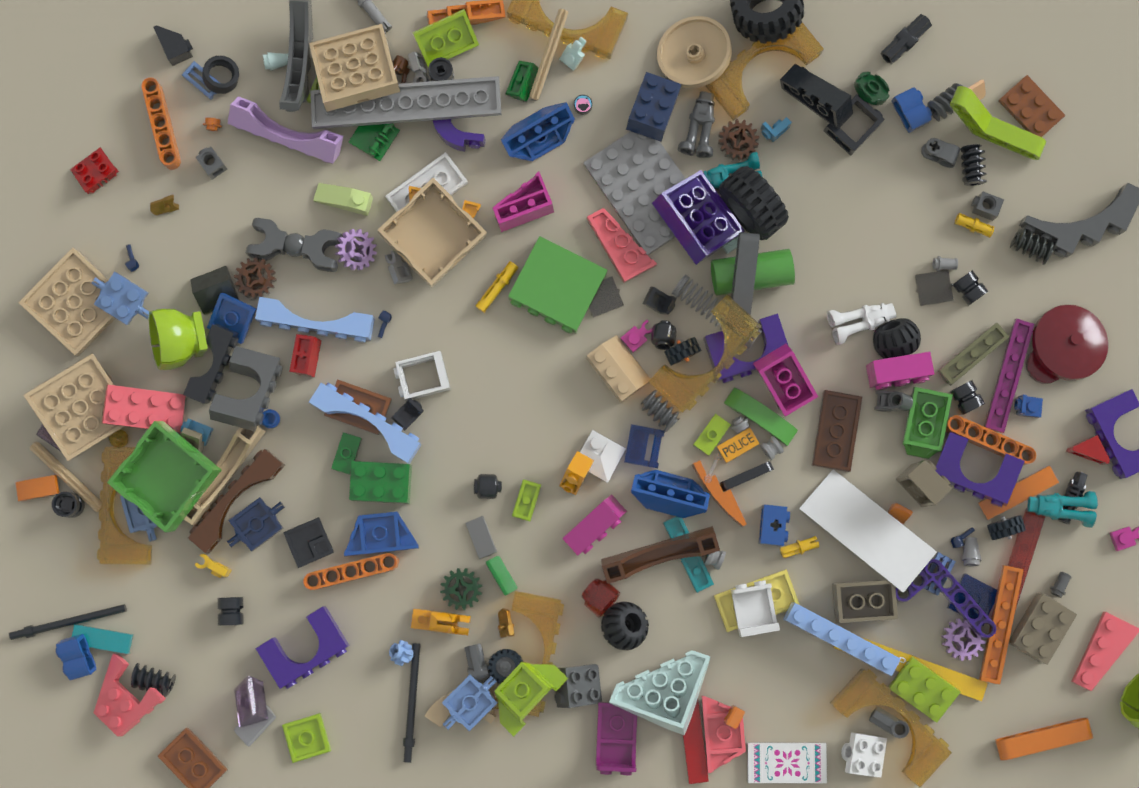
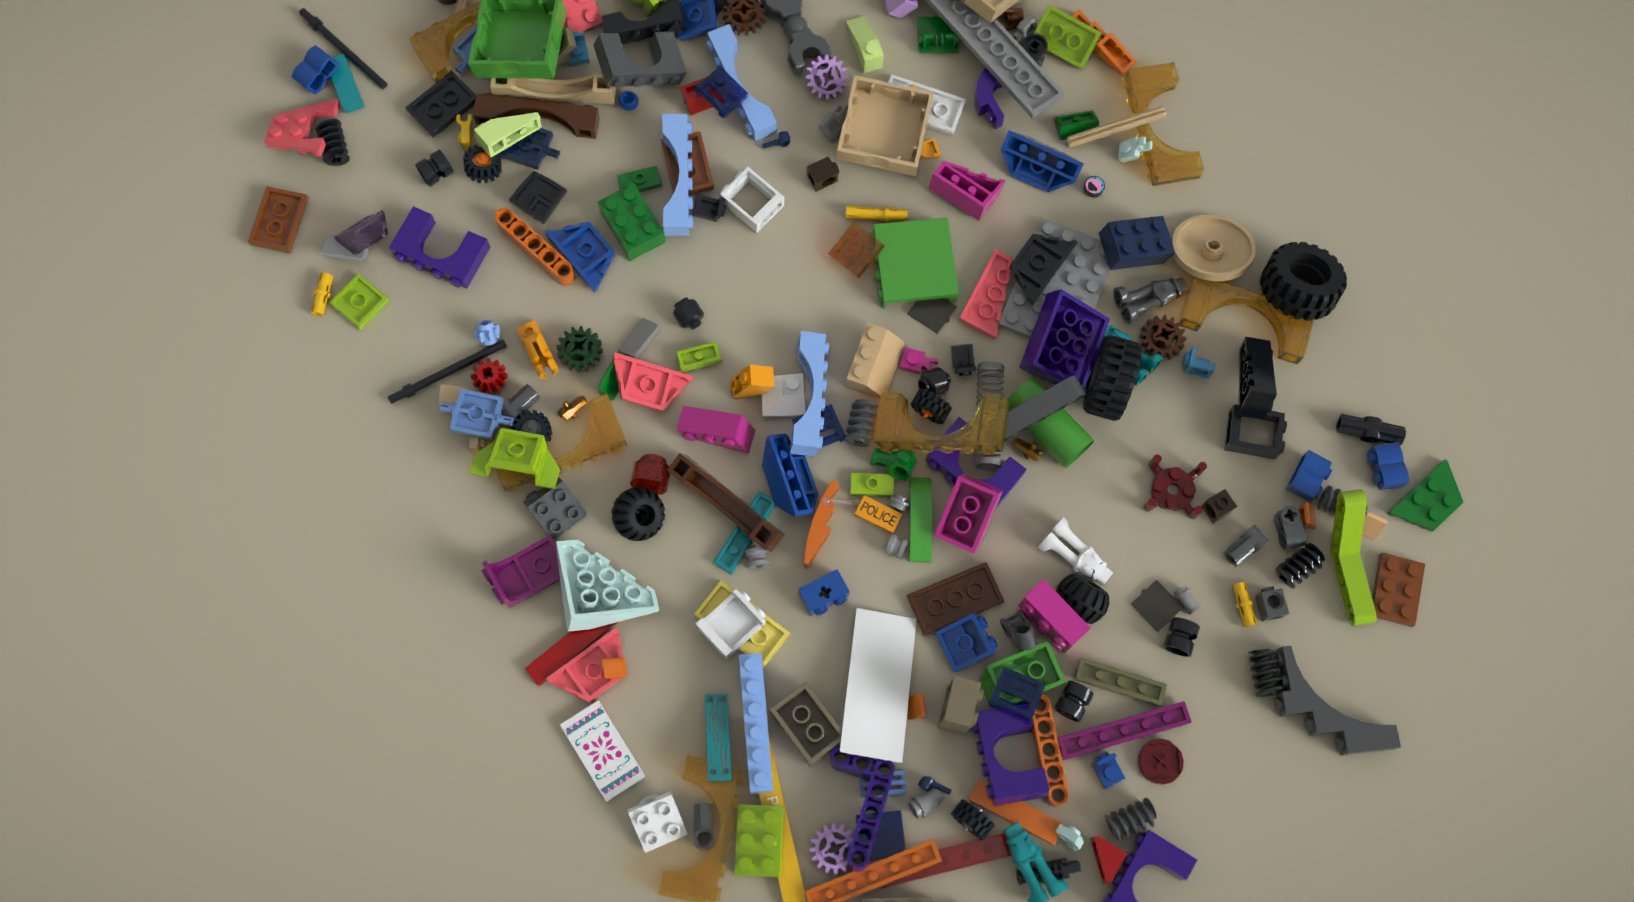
camera: 55 degrees right, 10 degrees down
black beam [720,461,774,492] -> none
yellow axle [780,536,819,558] -> none
dark green tile [854,72,890,105] -> none
dark red dish [1032,305,1108,380] -> none
none -> yellow pin [310,273,333,317]
none -> black plate [405,71,477,138]
none -> black wheel [463,144,502,183]
none -> red gear [471,358,508,395]
none -> yellowish green slope [474,112,542,158]
none -> coral wing [613,352,693,412]
none -> clear blue plate [694,66,748,119]
none -> teal tile [705,694,731,781]
none -> light blue arch [790,331,829,457]
none -> dark brown brick [807,156,840,192]
none -> clear orange tile [828,222,885,278]
none -> green connector [870,448,917,481]
none -> blue plate [935,613,998,673]
none -> clear blue plate [989,667,1046,722]
none -> black wing [1009,234,1078,305]
none -> pearl gold piece [1013,438,1044,462]
none -> light aqua plate [1056,824,1085,852]
none -> dark grey piece [1104,797,1157,841]
none -> dark red plate [1144,454,1207,519]
none -> dark brown brick [1201,489,1237,524]
none -> dark grey piece [1223,525,1269,567]
none -> orange slope [1298,503,1316,529]
none -> blue brick [1367,442,1409,490]
none -> green wing [1387,459,1464,532]

